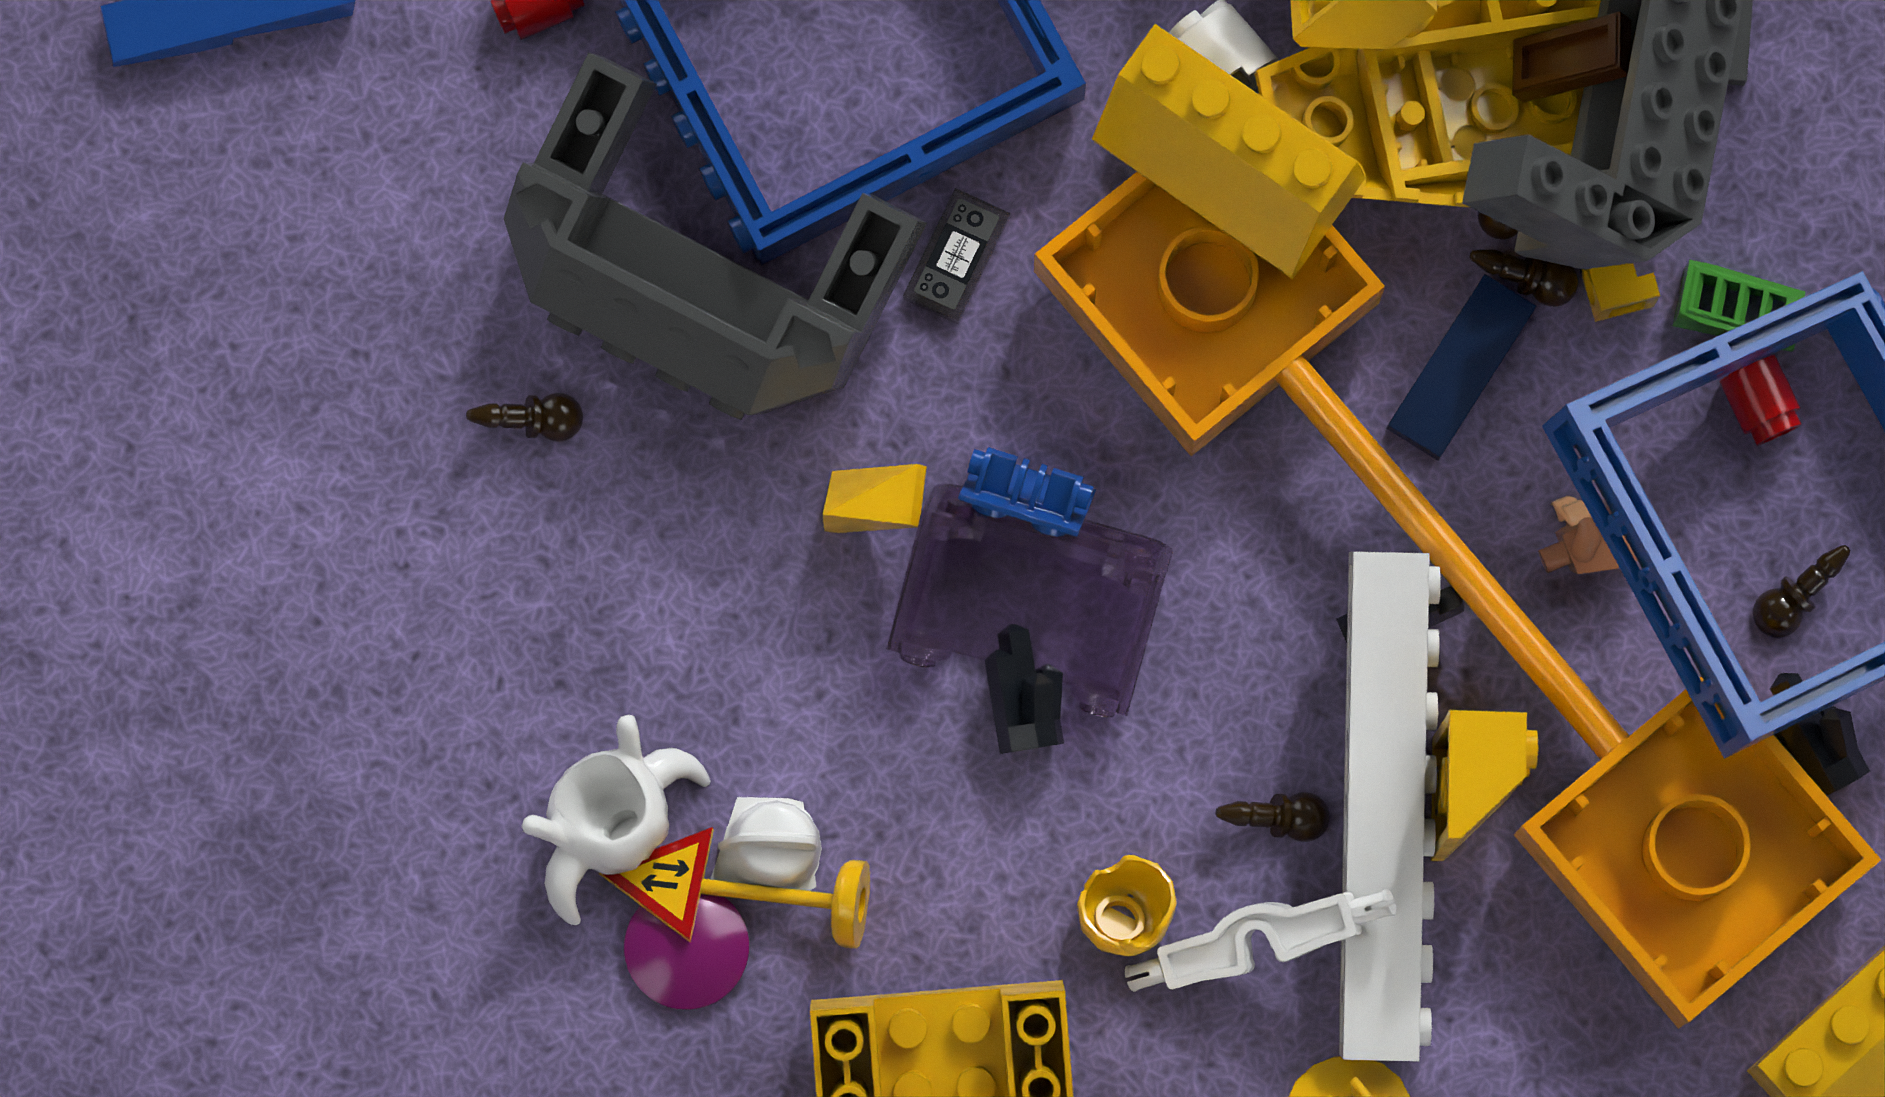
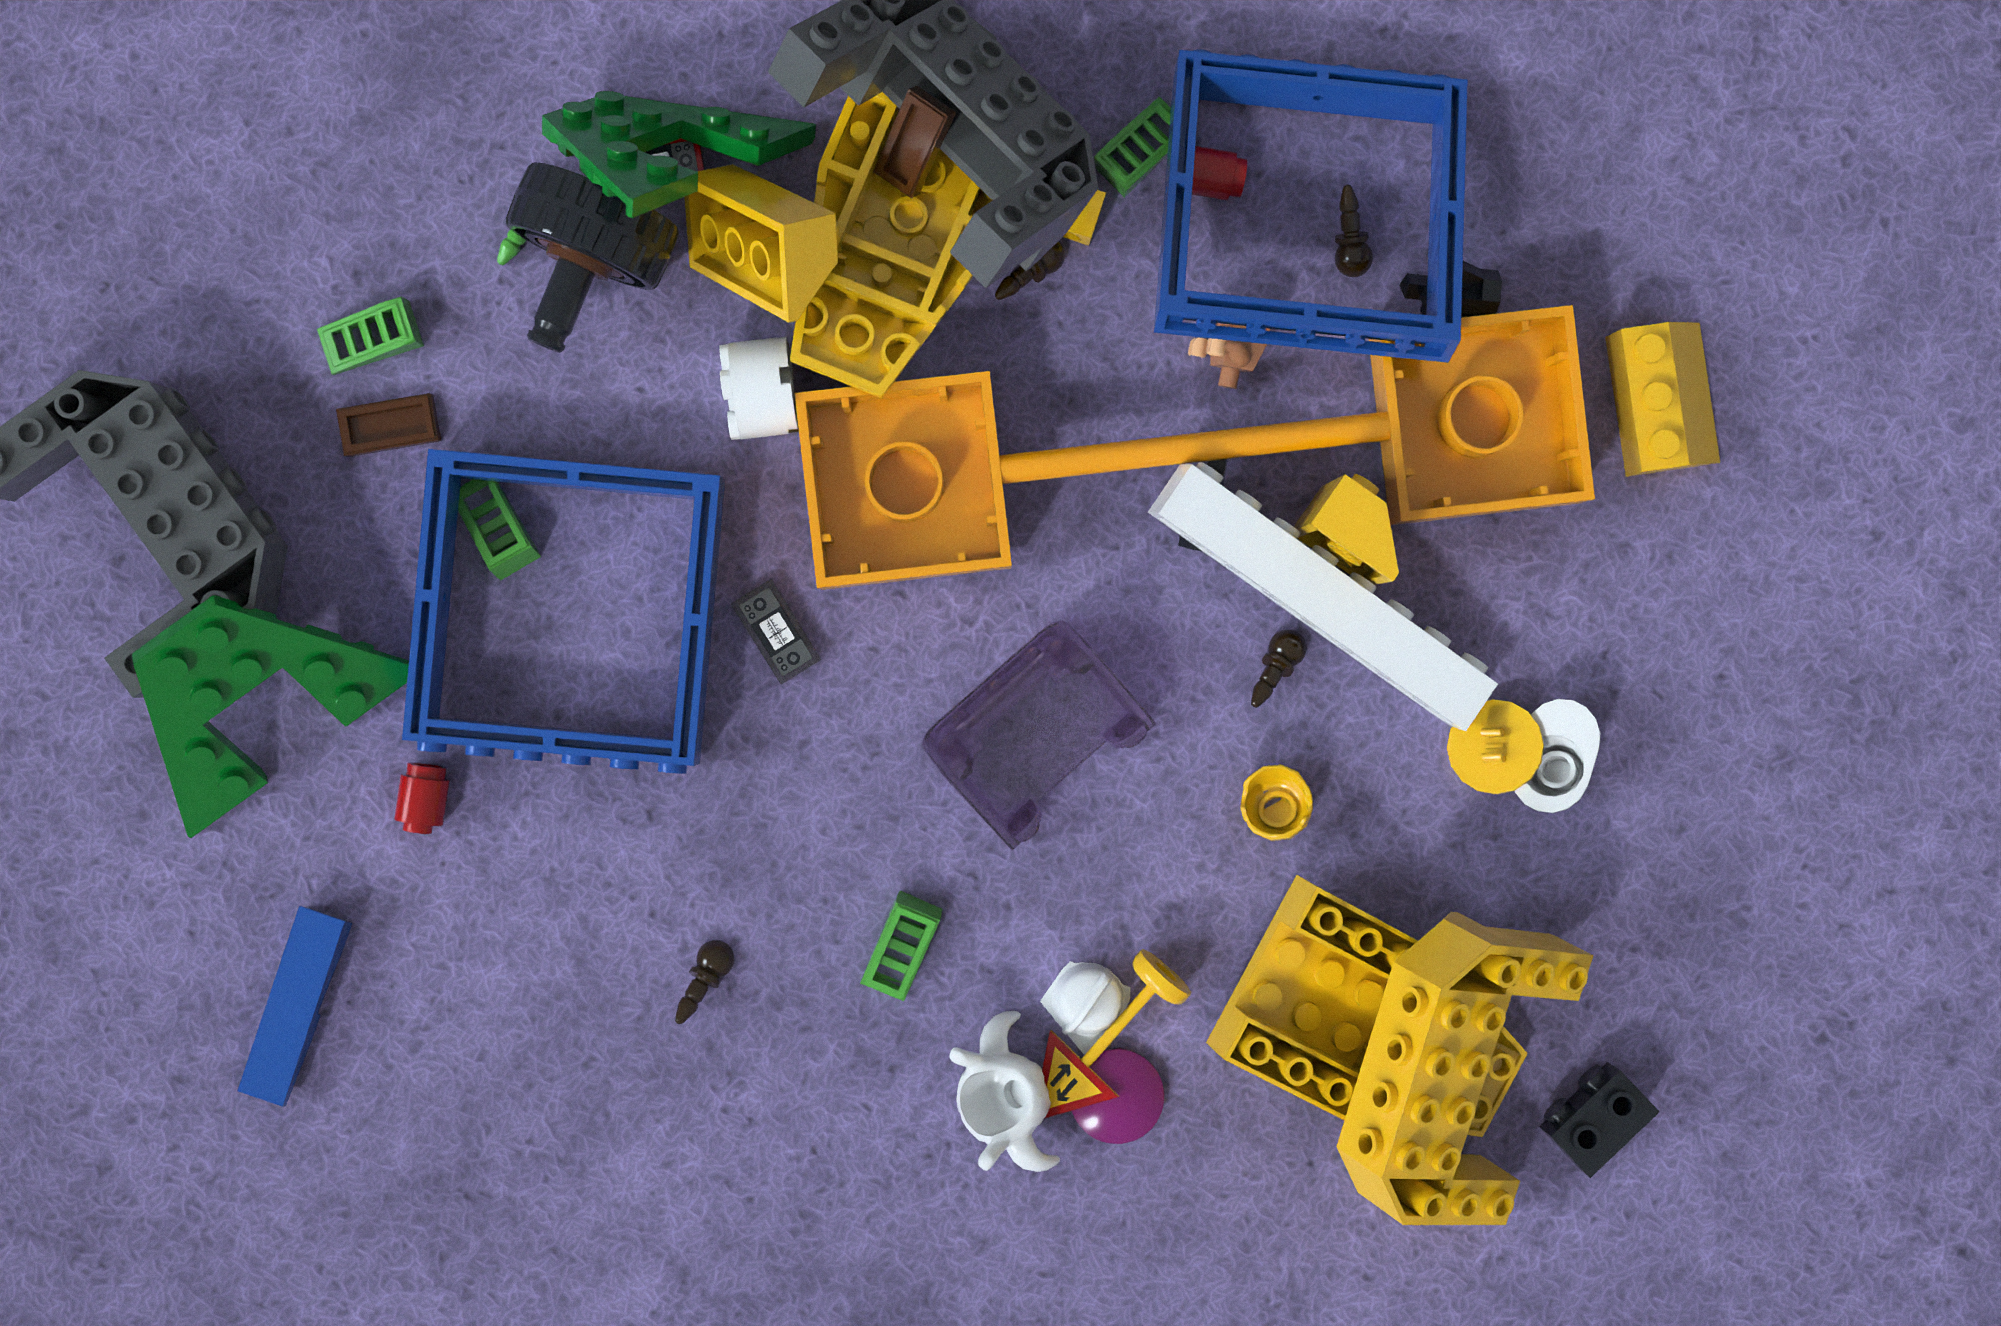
camera: 60 degrees left, 10 degrees up
dark grey wedge [503,52,927,420] -> none
yellow slope [822,464,927,533] -> none
blue hinge [958,447,1097,537] -> none
black rock [984,624,1064,754] -> none
yellow slope [1092,24,1366,279] -> none
white piece [1125,889,1396,992] -> none
dark blue tile [1386,274,1537,461] -> none
none -> bright green slope [860,891,942,1001]

